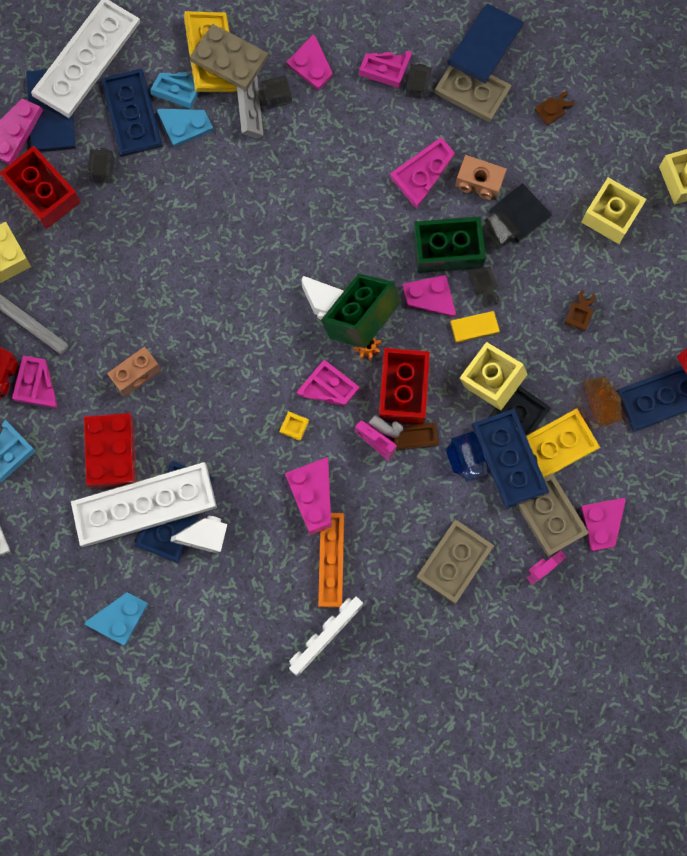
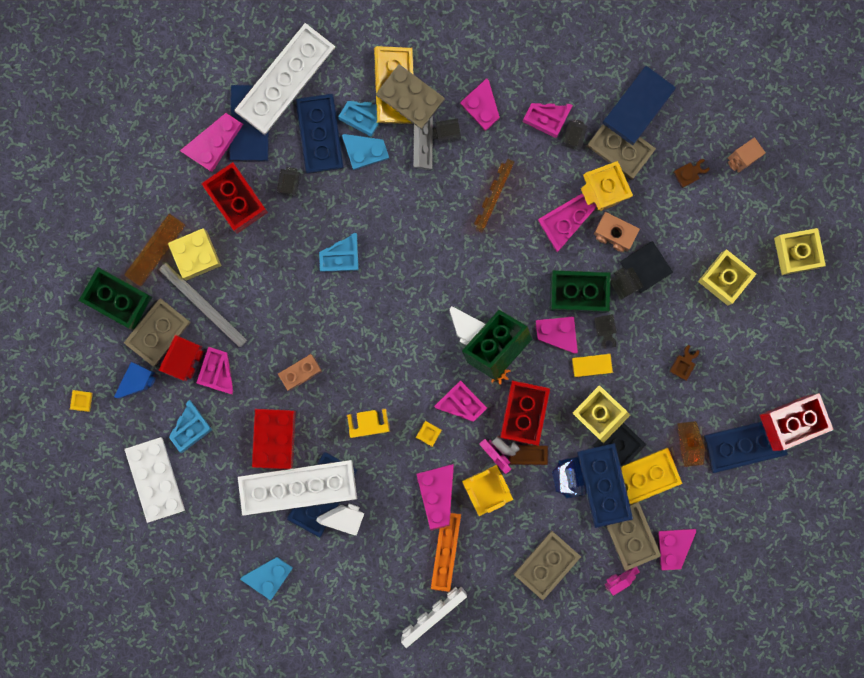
camera: 10 degrees right, 10 degrees up
none -> dark azure wing [319,233,359,272]
none -> yellow panel [347,409,390,438]
none -> yellow panel [462,465,513,516]
none -> clear orange plate [474,159,514,233]
none -> yellow panel [581,161,633,211]
none -> nougat brick [728,137,765,173]

